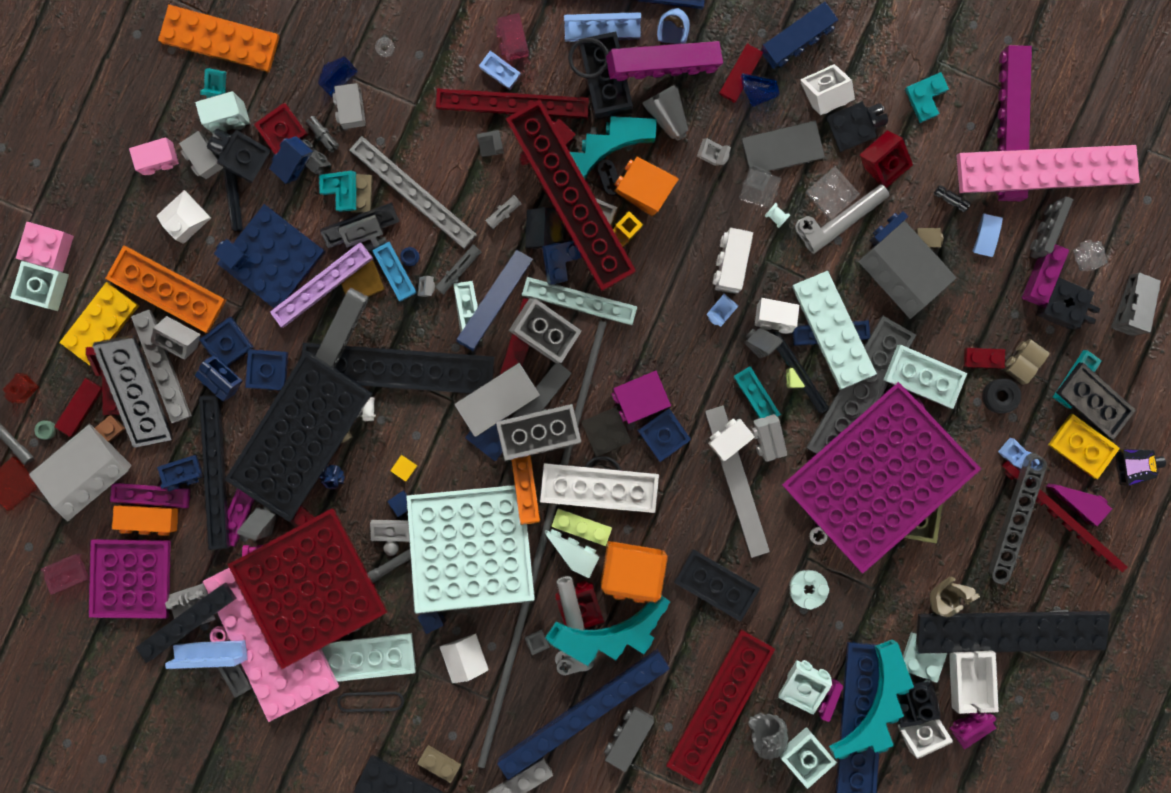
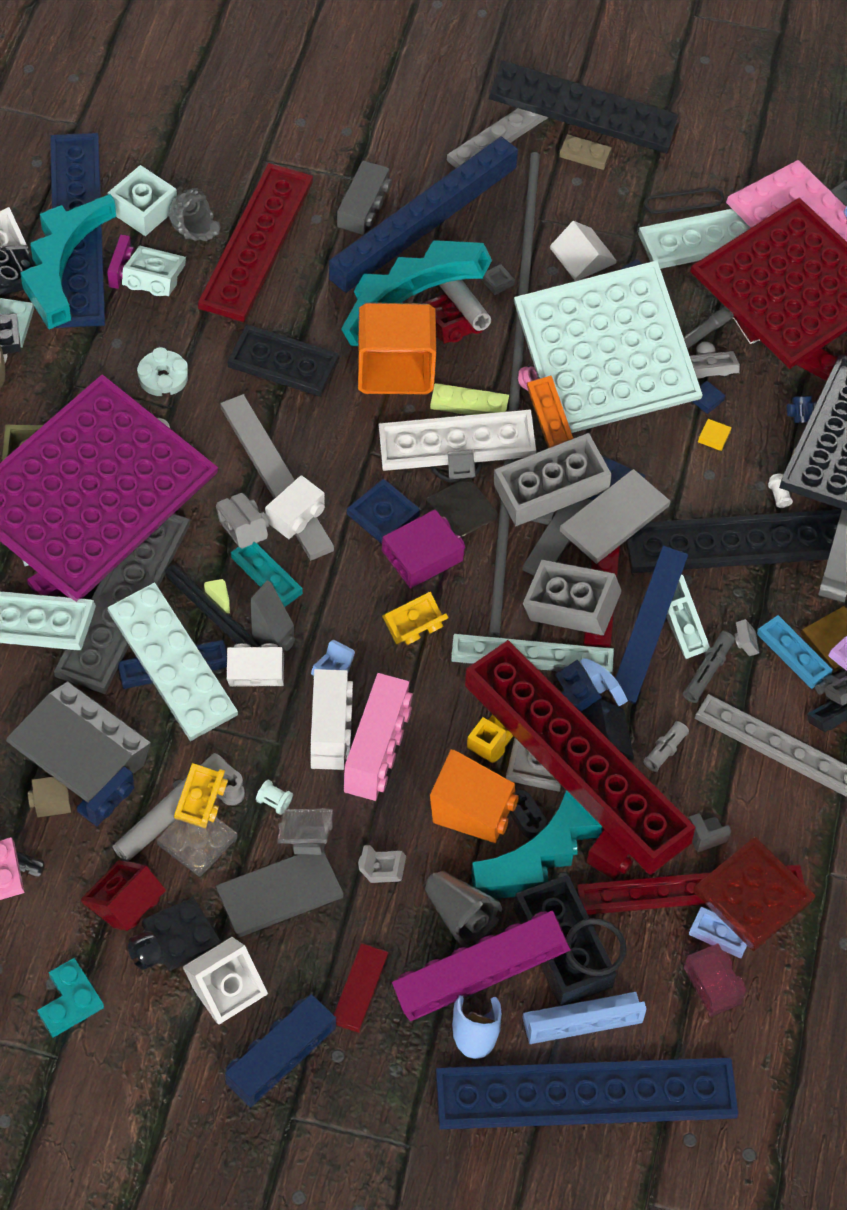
camera: 170 degrees right, 30 degrees down
dark blue plate [400,247,420,266] -> none
light aqua slope [545,529,599,578] -> none
clear blue slope [741,73,780,107] -> none
none -> yellow bracket [174,763,228,828]
none -> bright pink brick [344,673,413,801]
none -> yellow bracket [382,592,448,645]
none -> tile [447,450,475,479]
none -> bright pink plate [518,367,538,391]
none -> light blue slope [580,658,628,706]
none -> clear red plate [693,837,816,952]

